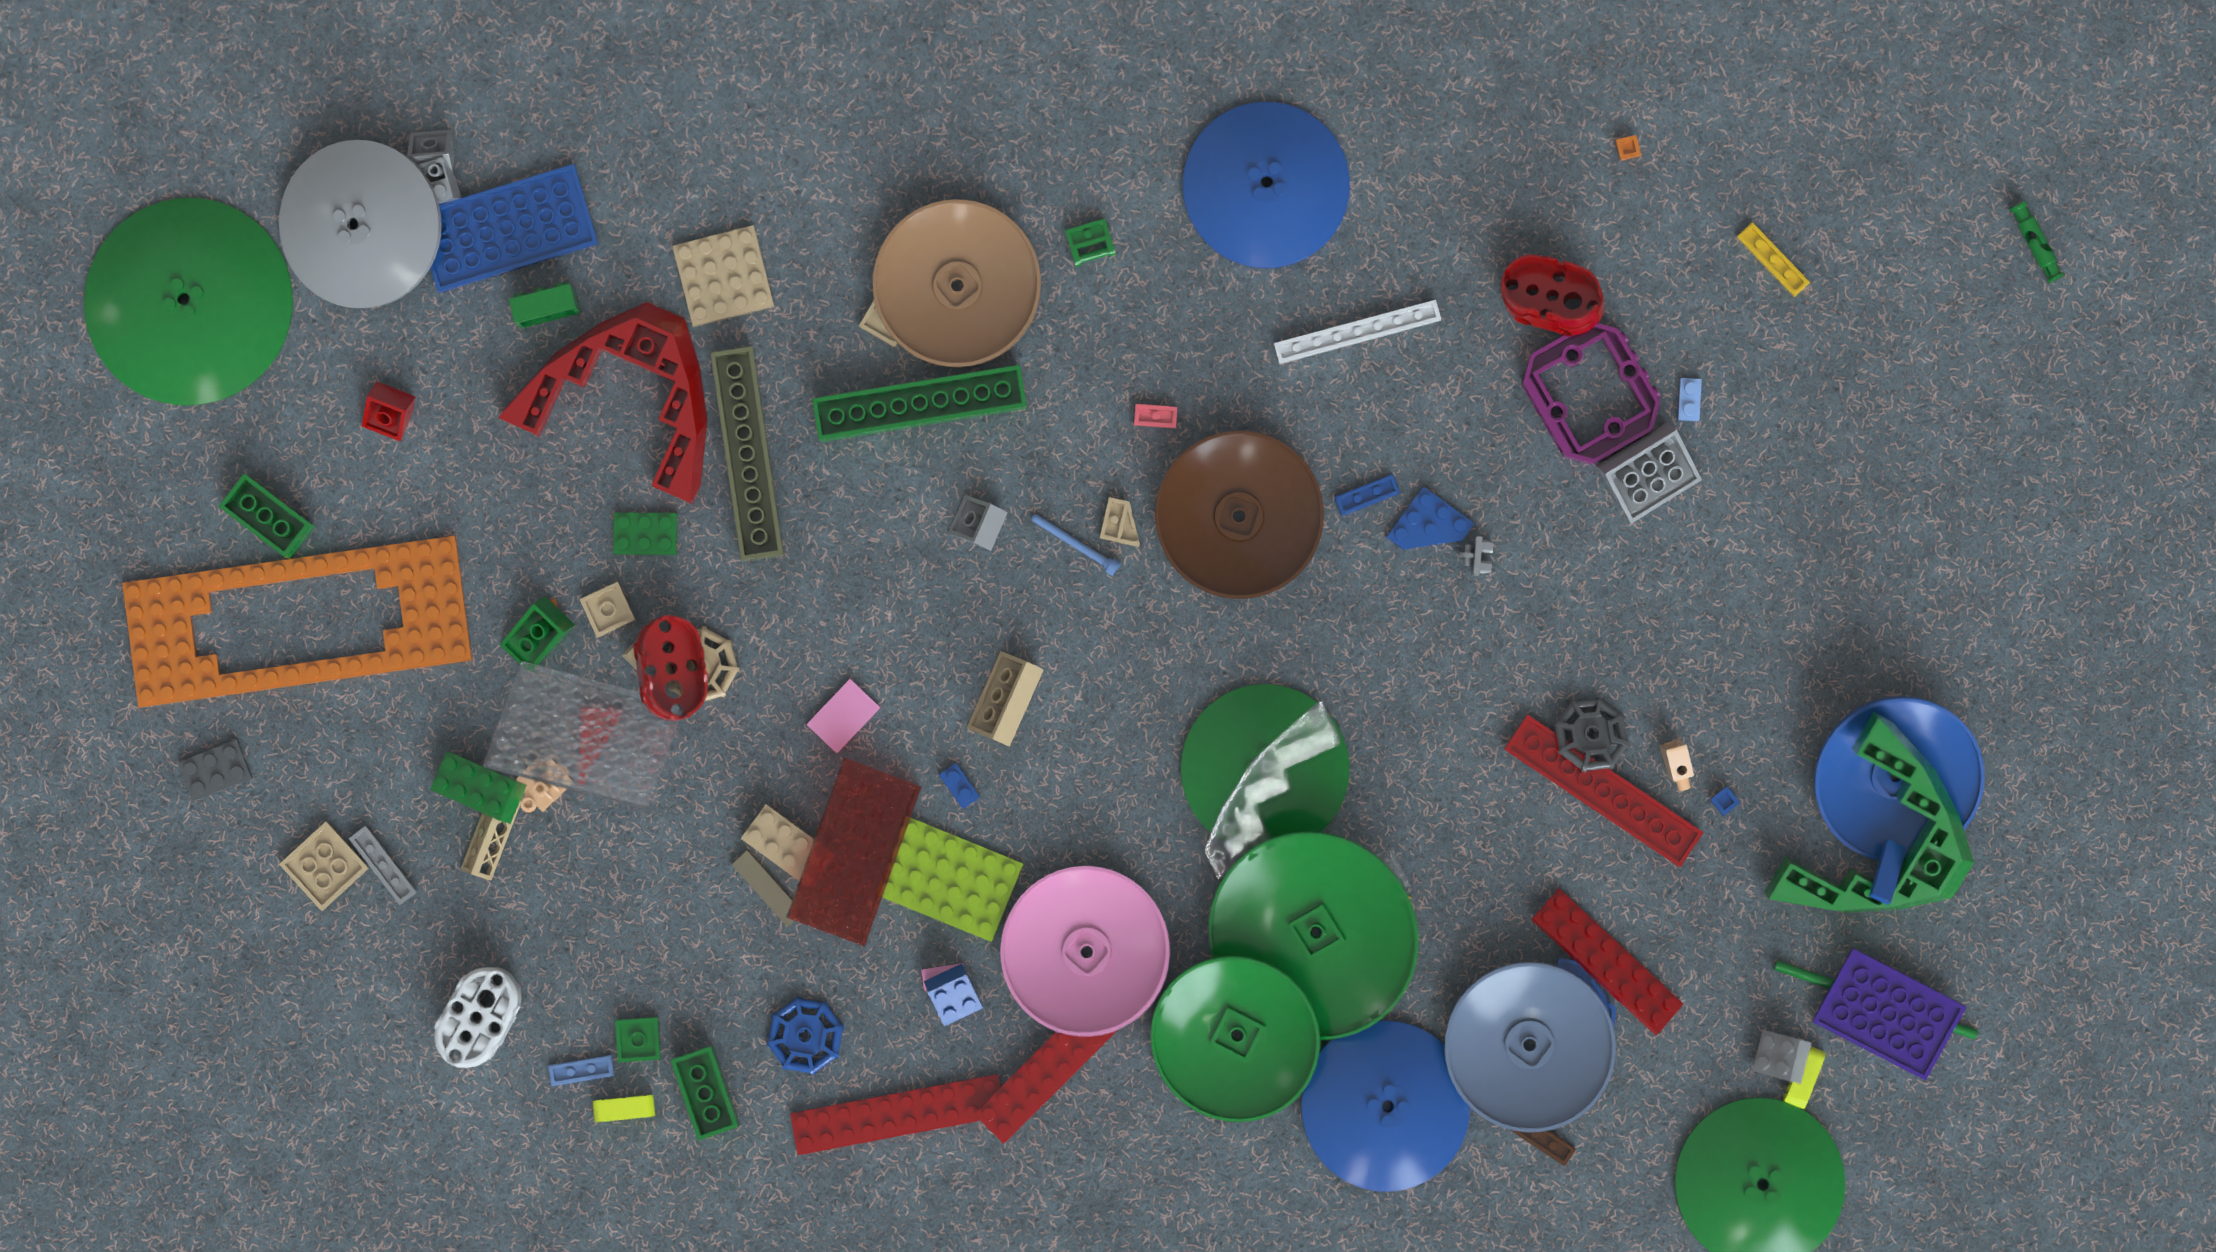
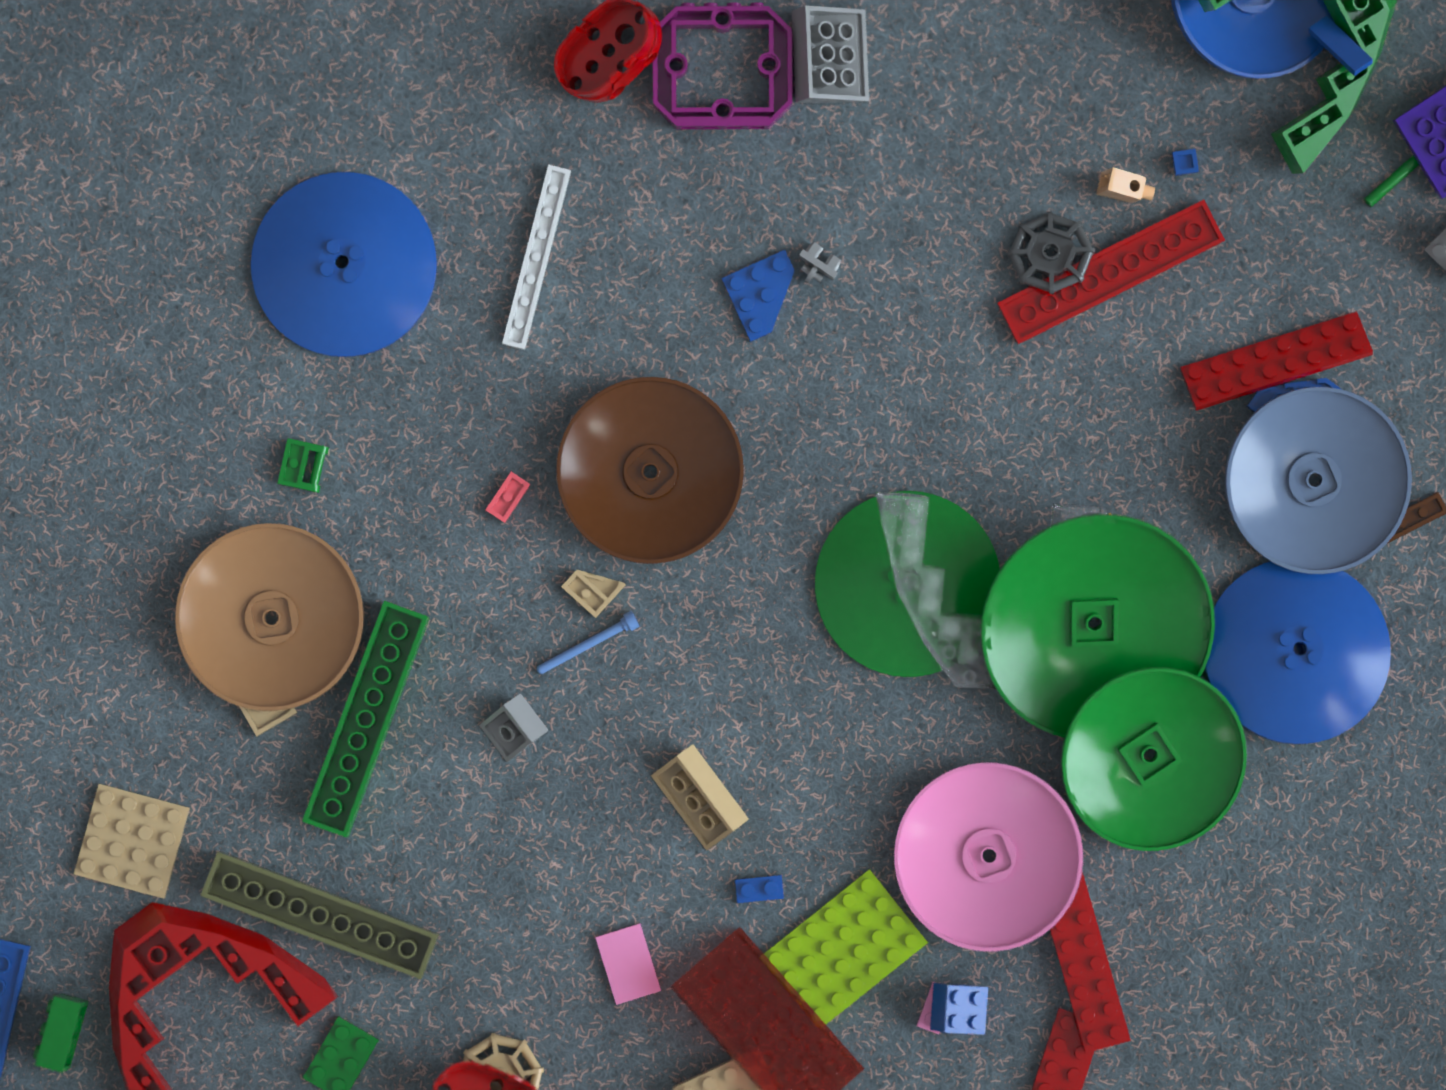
camera: 70 degrees left, 0 degrees up
blue tile [1334,474,1400,516] -> none

